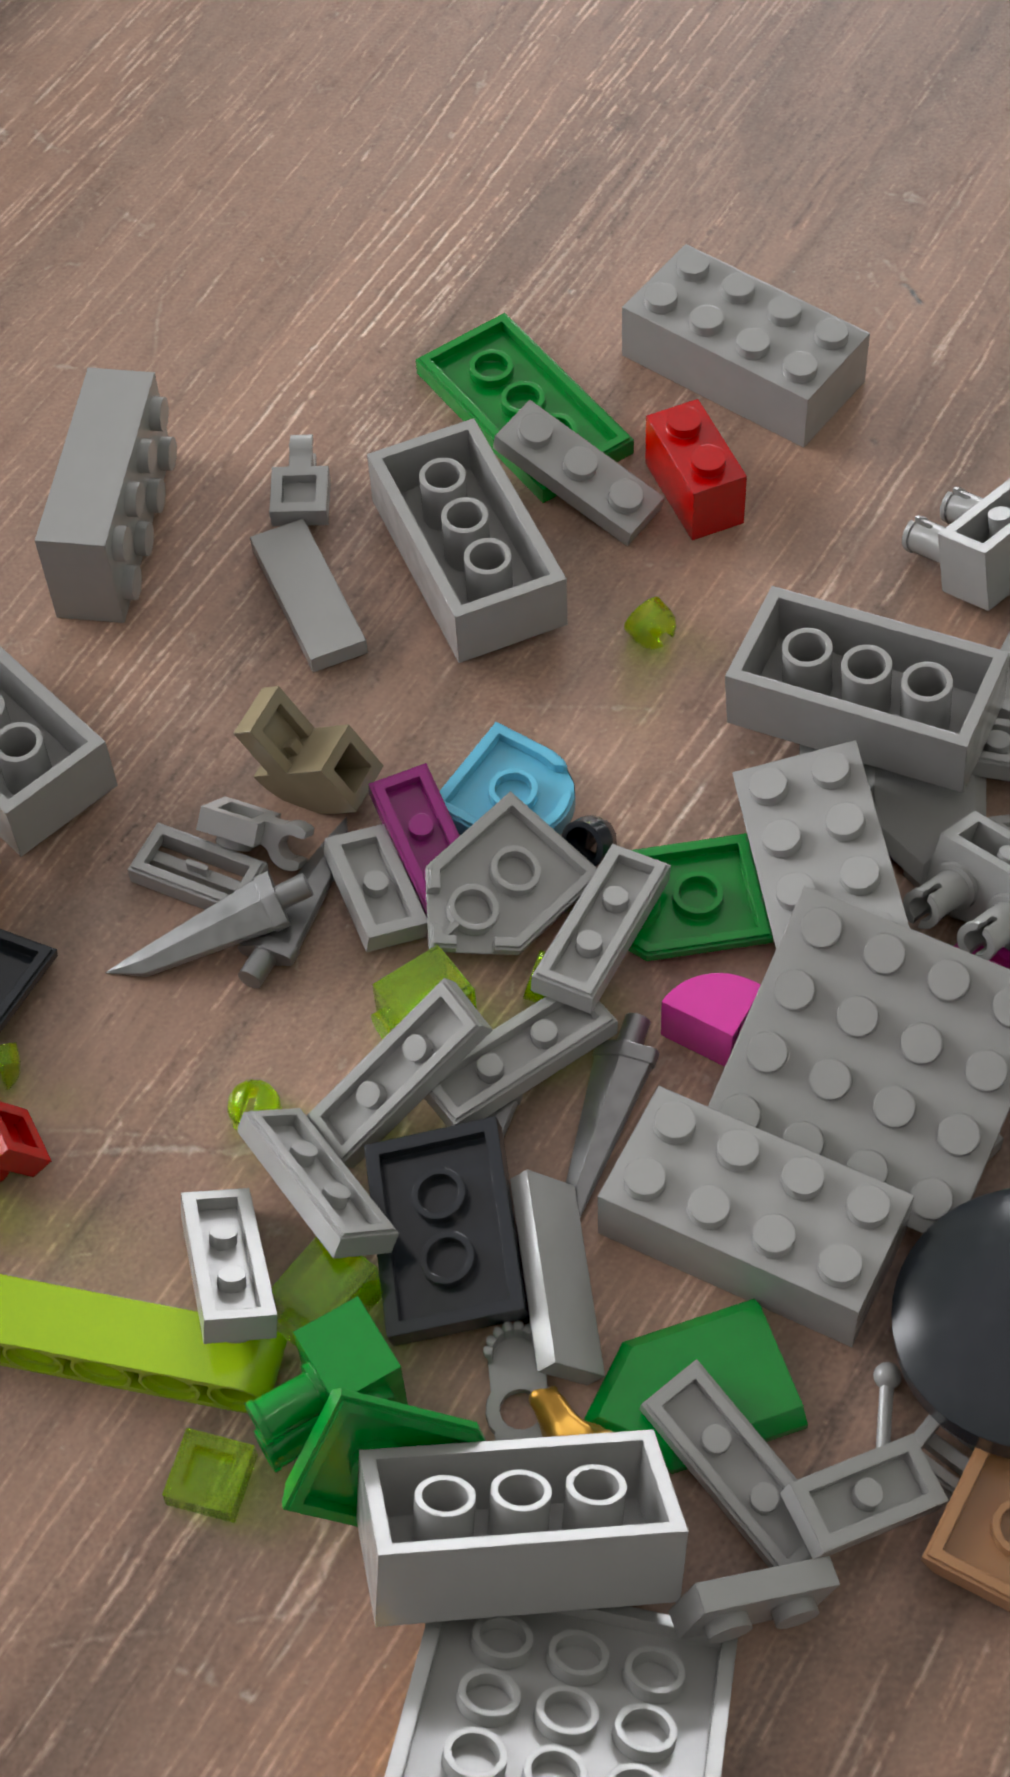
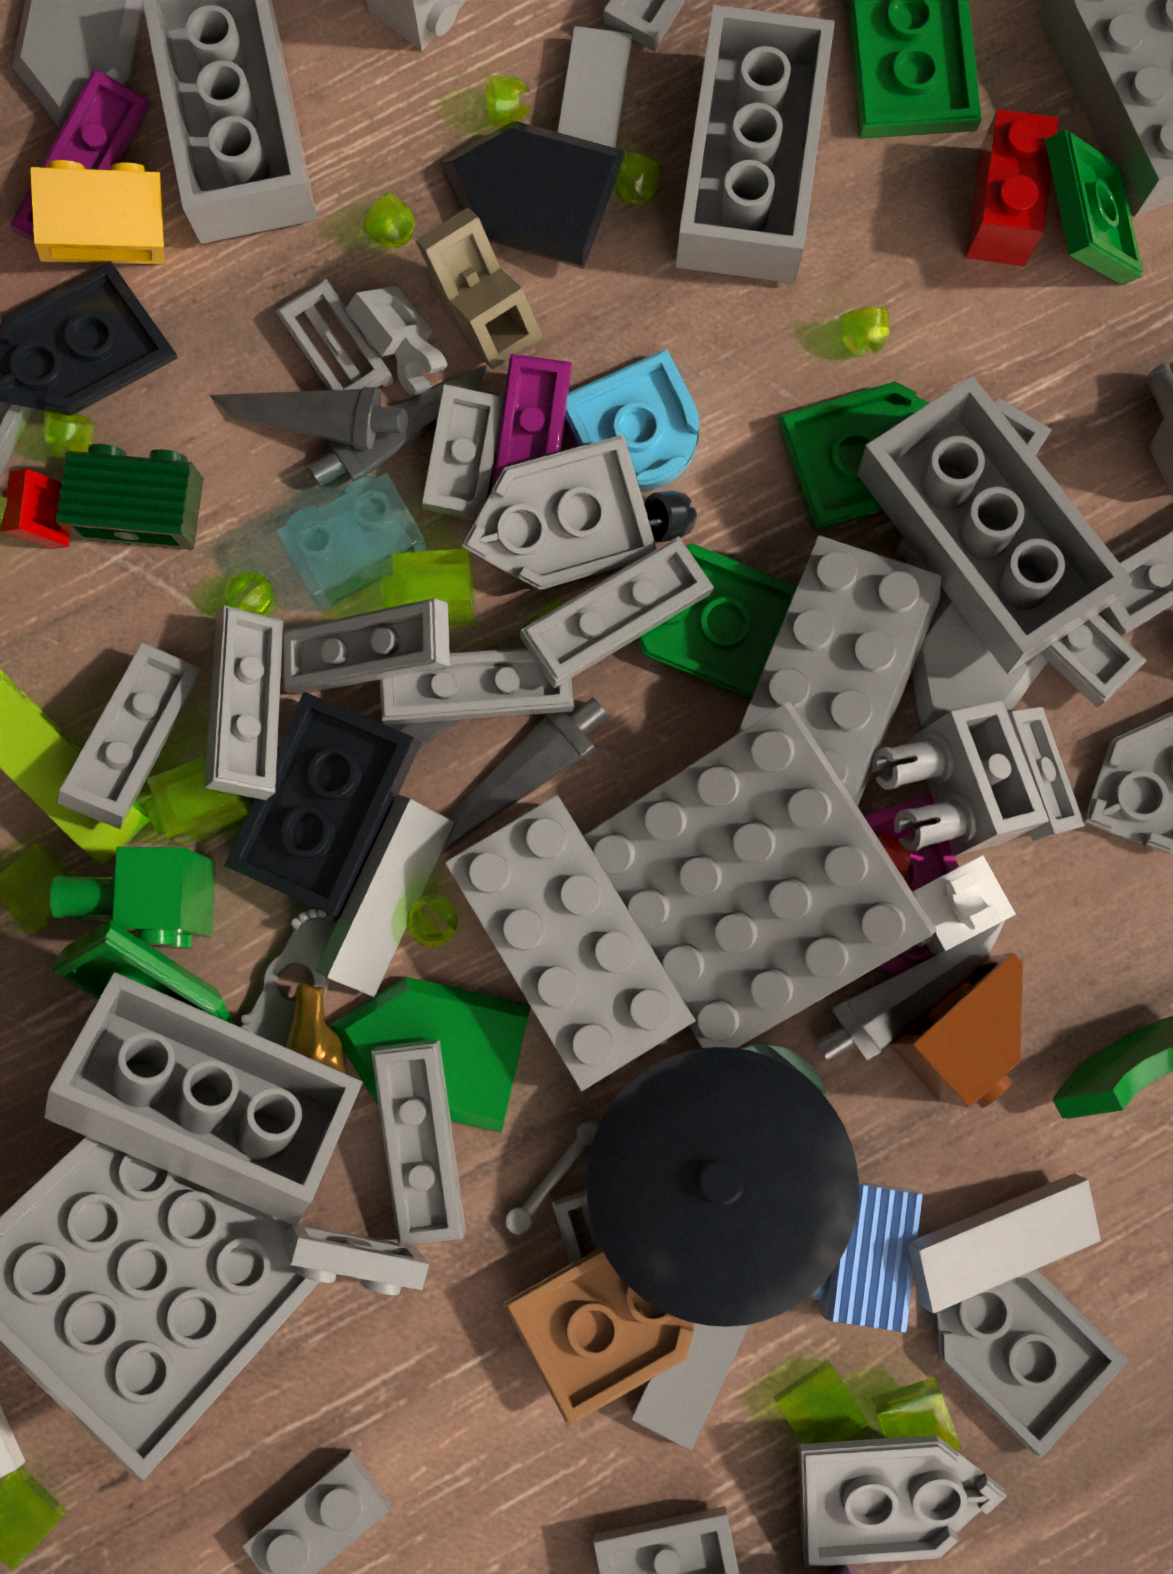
camera: 30 degrees right, 25 degrees up
light grey plate [493,400,665,546] -> none
dark pink brick [661,973,761,1067] -> none
light grey plate [780,1433,949,1559] -> none
none -> dark green brick [56,444,204,550]
none -> clear light blue brick [276,472,429,612]
none -> clear neon green hinge [363,192,415,248]
none -> clear neon green hinge [406,893,459,947]
none -> black tile [440,120,625,269]
none -> clear neon green hinge [486,75,531,127]
none -> clear neon green hinge [613,152,663,204]
none -> green tile [778,381,929,531]
none -> green tile [1045,129,1143,285]

